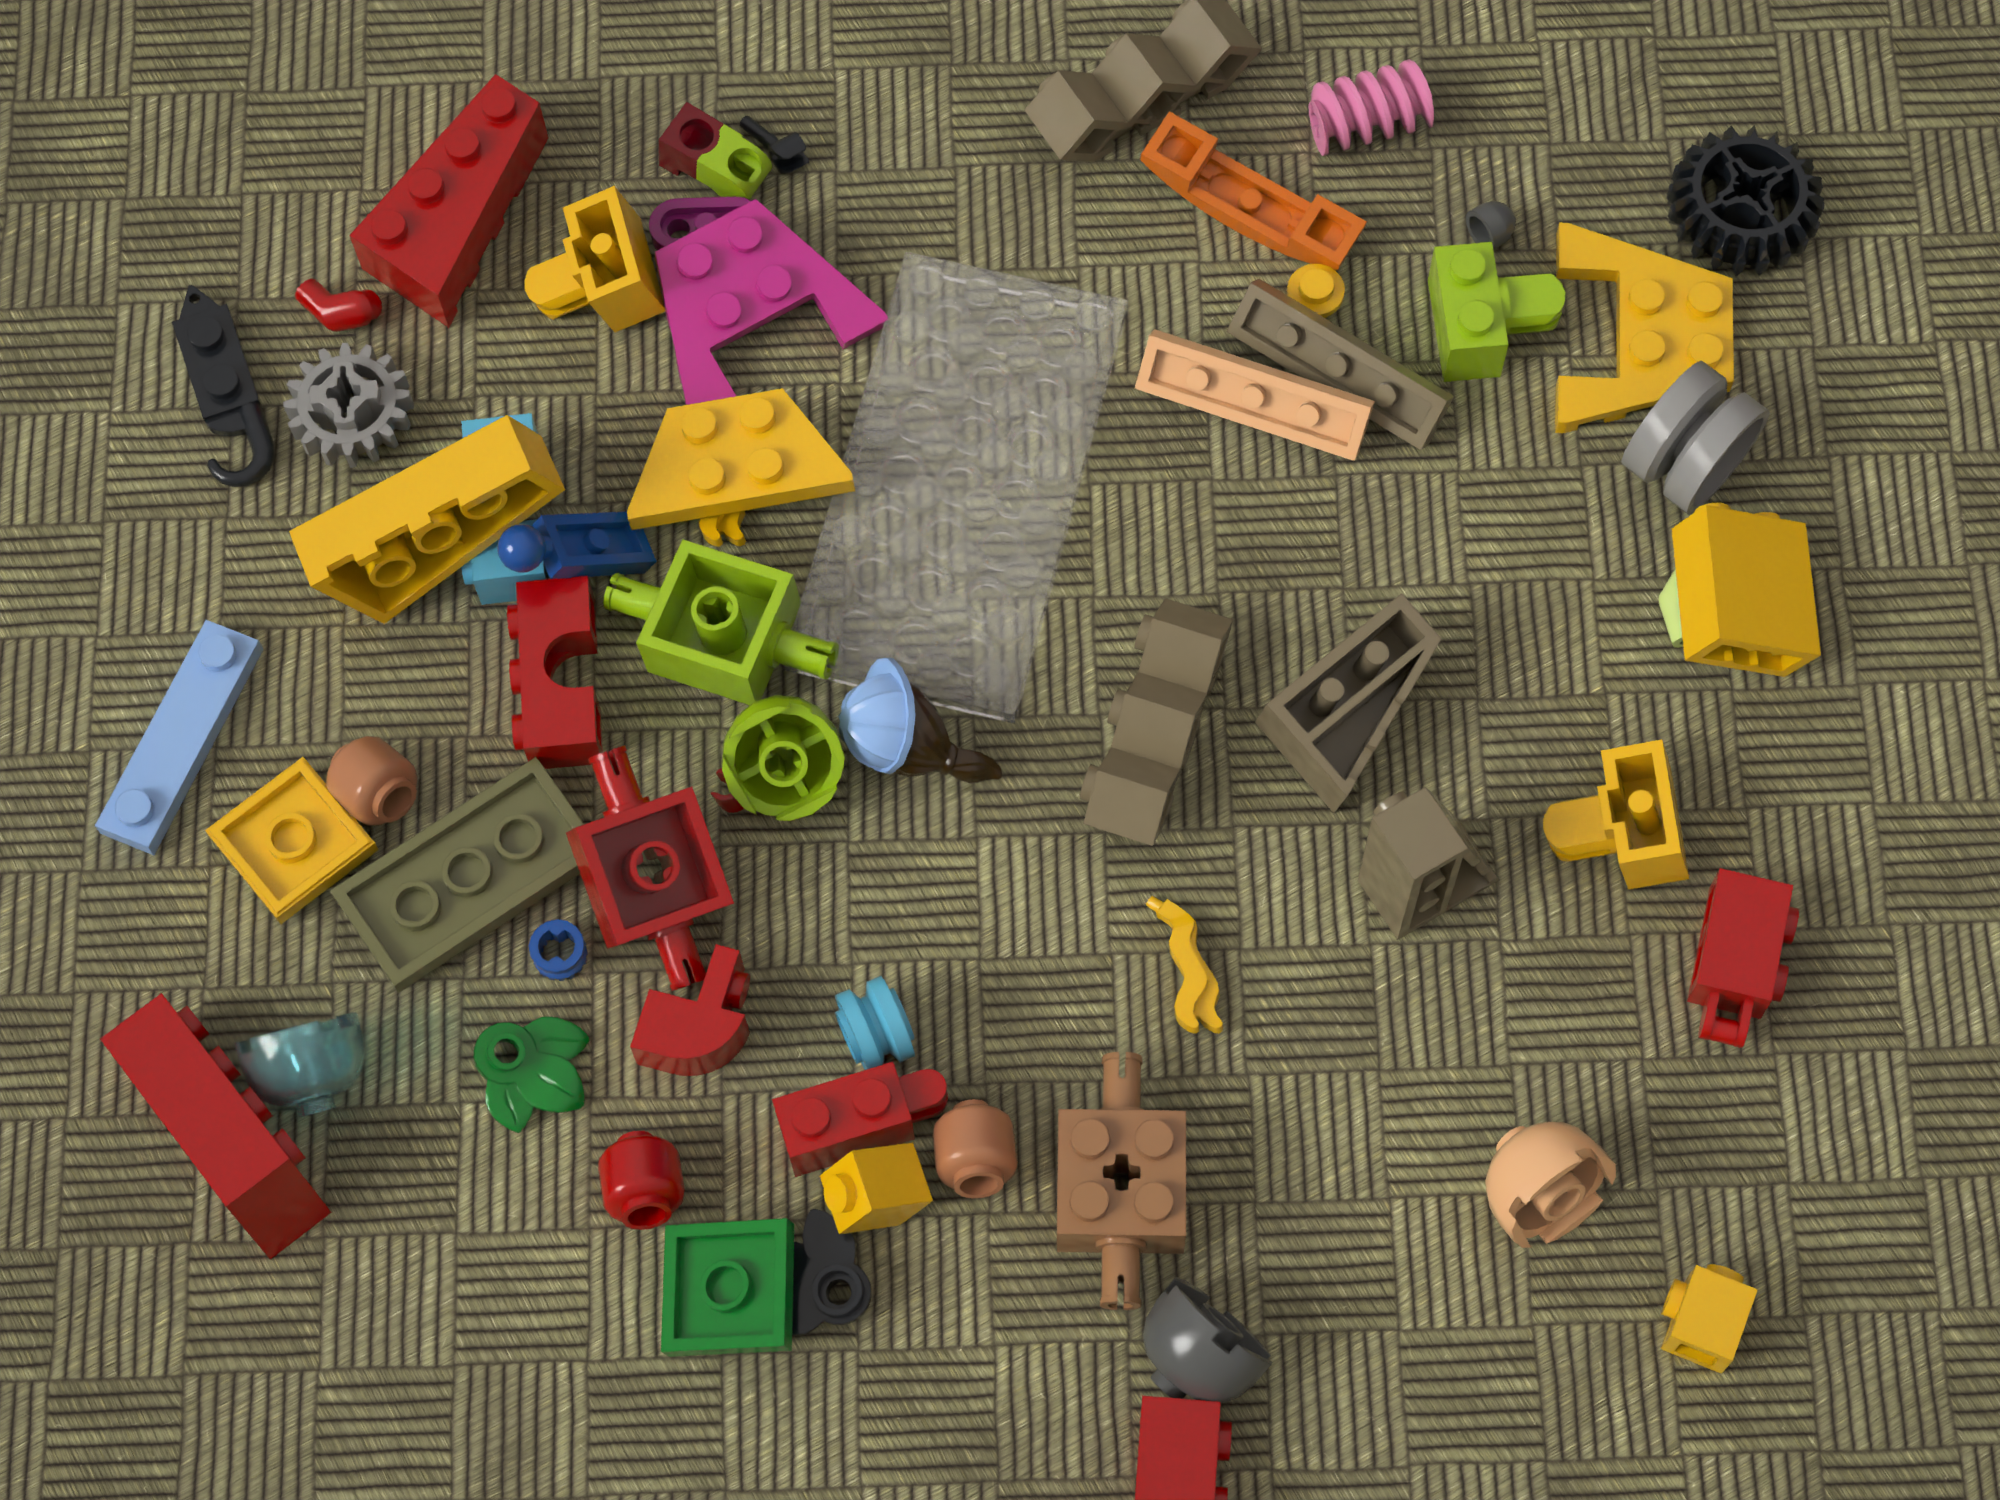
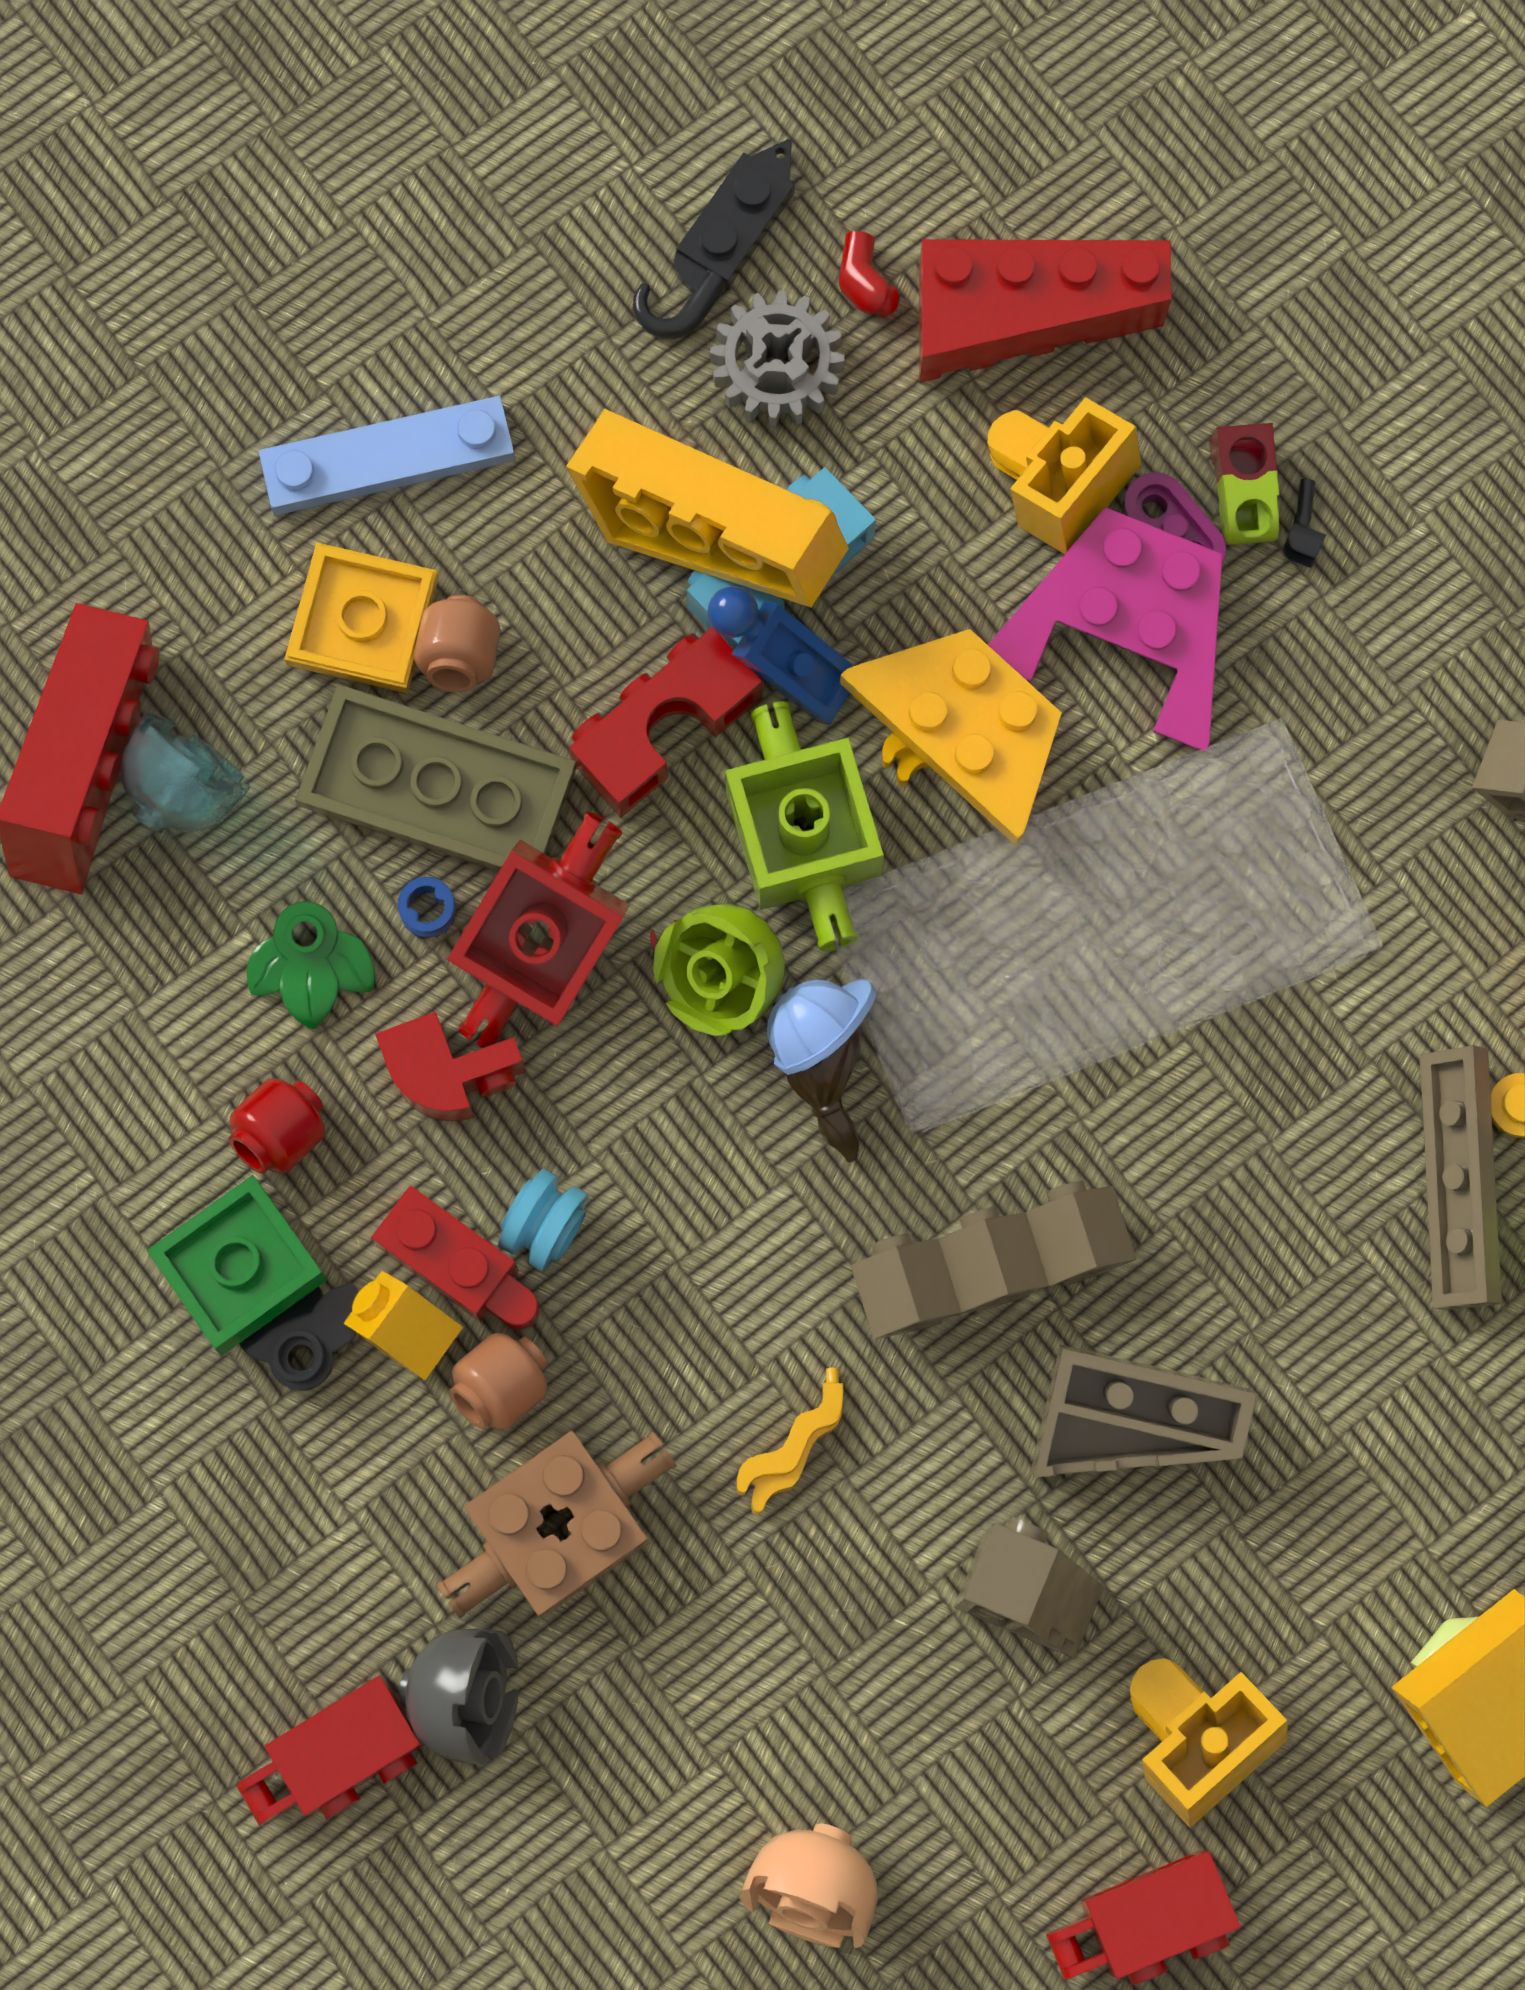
camera: 50 degrees right, 10 degrees up
light nougat plate [1134,329,1375,461] -> none

